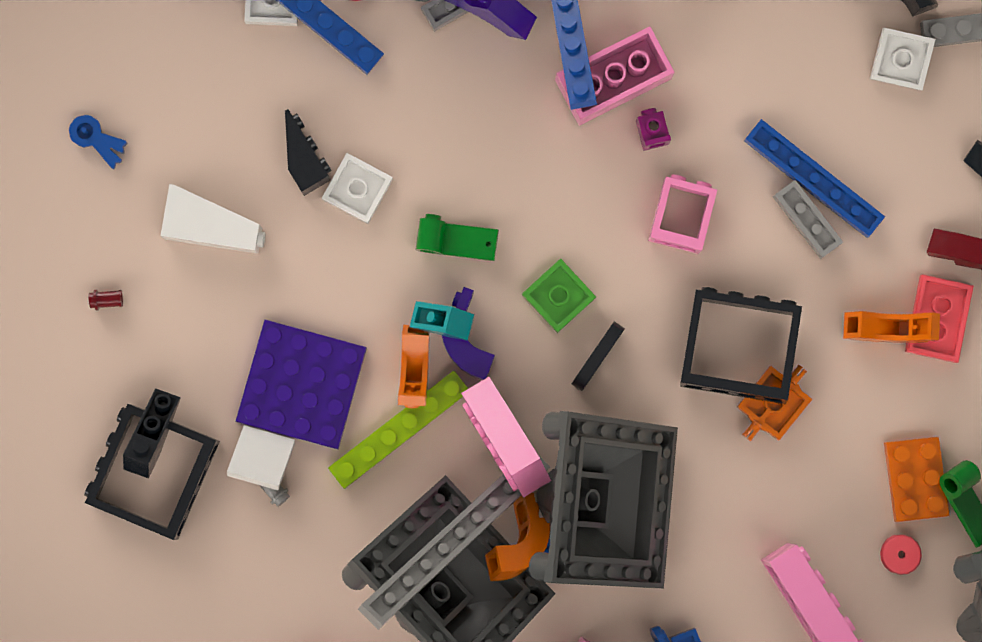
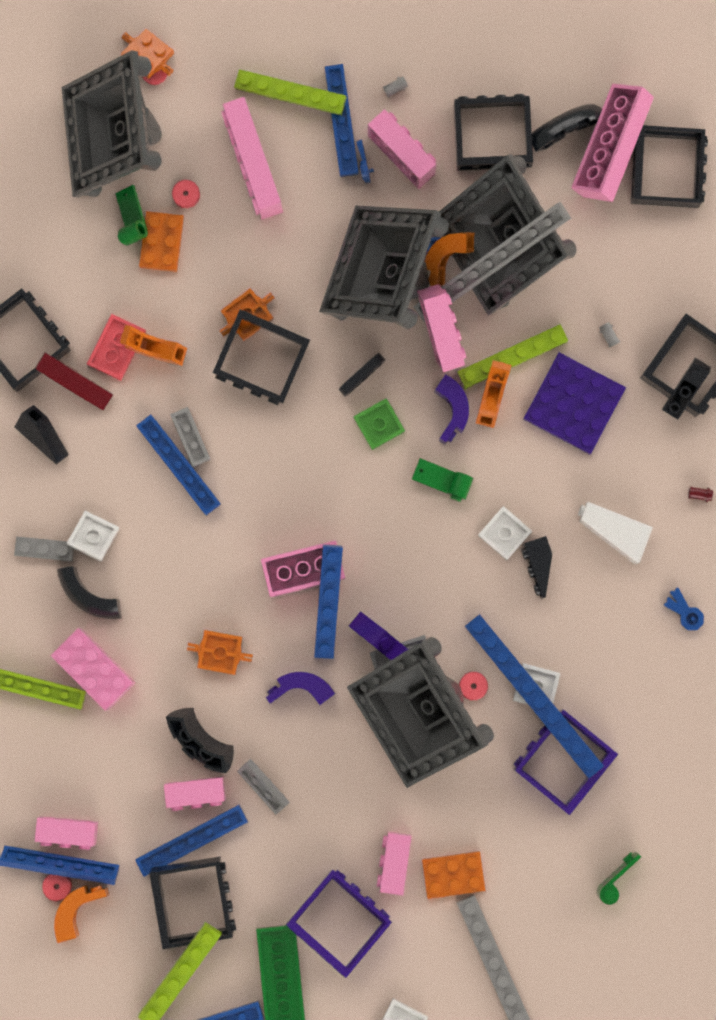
camera: 160 degrees left, 0 degrees up
white tile [227,425,295,490] -> none
teal slope [409,301,474,340] -> none
magenta brick [636,108,671,151] -> none
bright pink window [648,175,717,254] -> none

